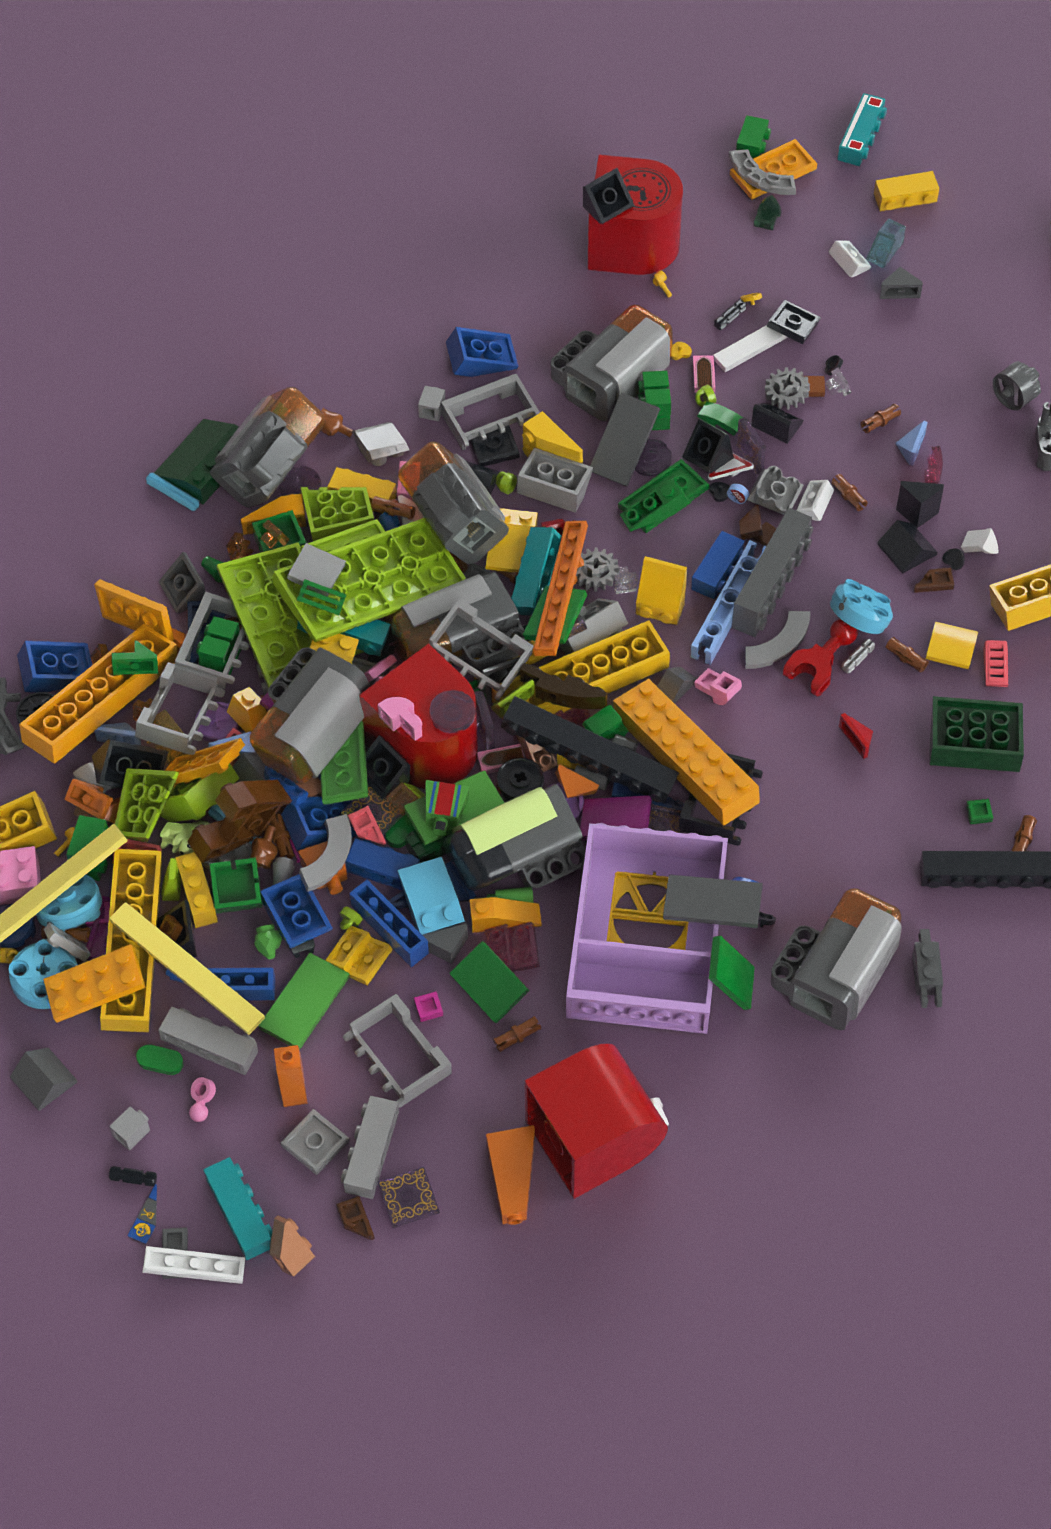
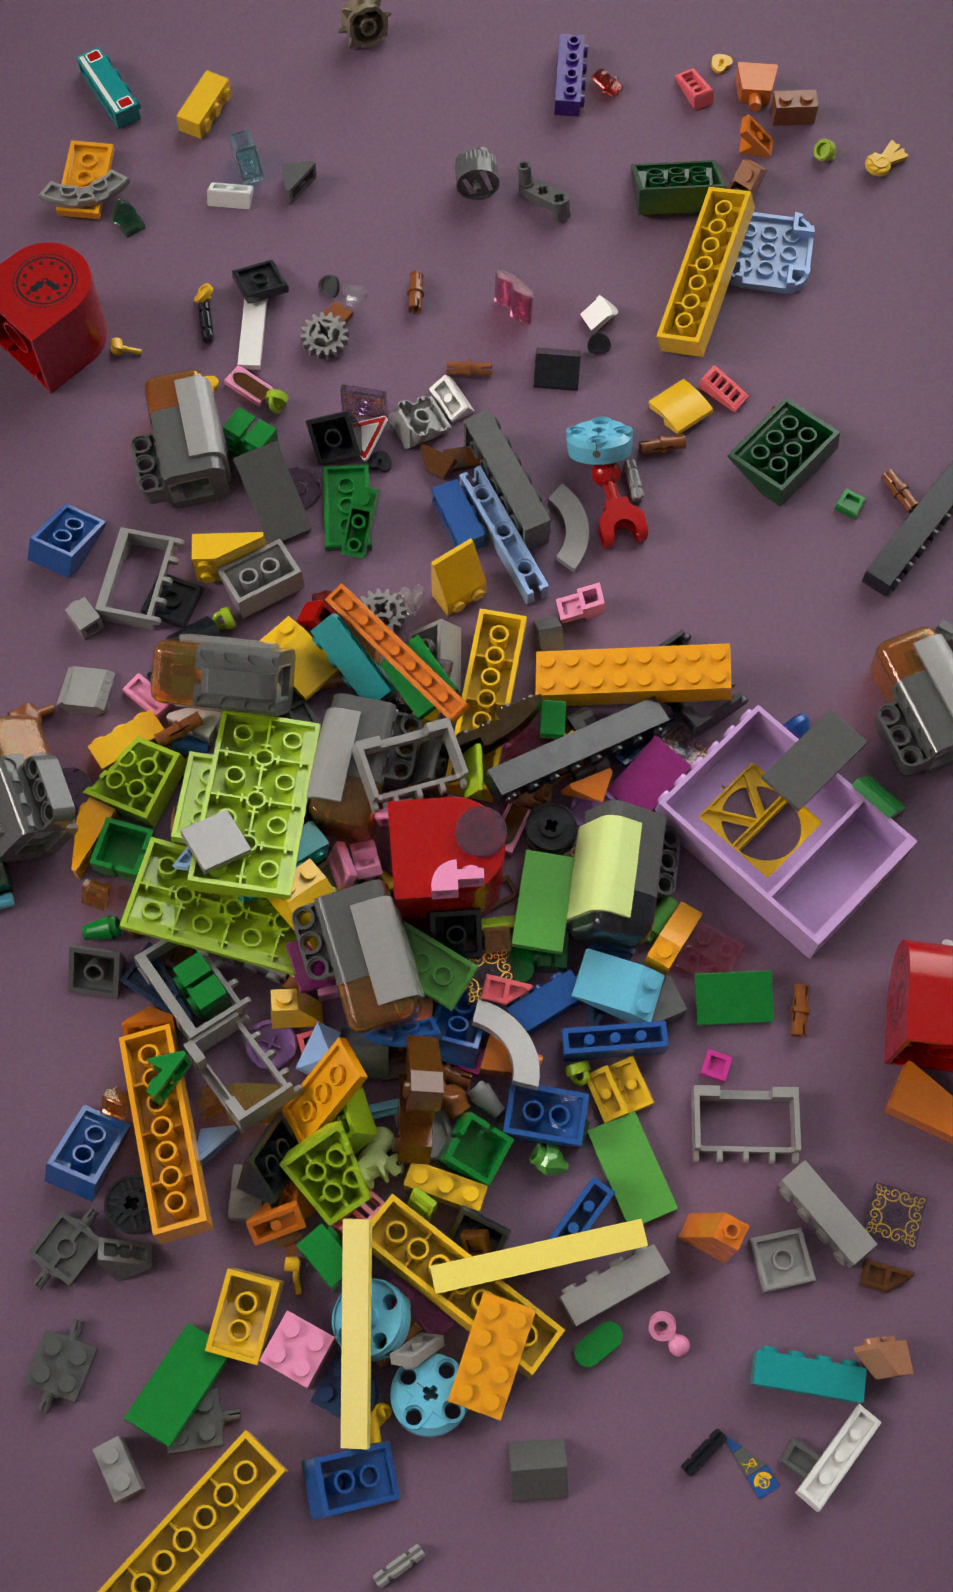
camera: 55 degrees left, 10 degrees up
light orange plate [94,579,174,641] -> none
light grey brick [109,1106,150,1151] -> none
clear orange tile [261,520,290,548] -> none
green tile [297,579,347,616] -> none
torso [425,780,469,836] -> none
black slope [583,168,634,224] -> none
green slope [697,401,746,436] -> none
light blue tile [727,484,749,504] -> none
green brick [736,115,771,159] -> none
black slope [751,403,804,444] -> none
red slope [839,713,873,759] -> none
light blue slope [895,421,928,466] -> none
black slope [896,481,944,528] -> none
reddish brown tile [914,568,955,593] -> none

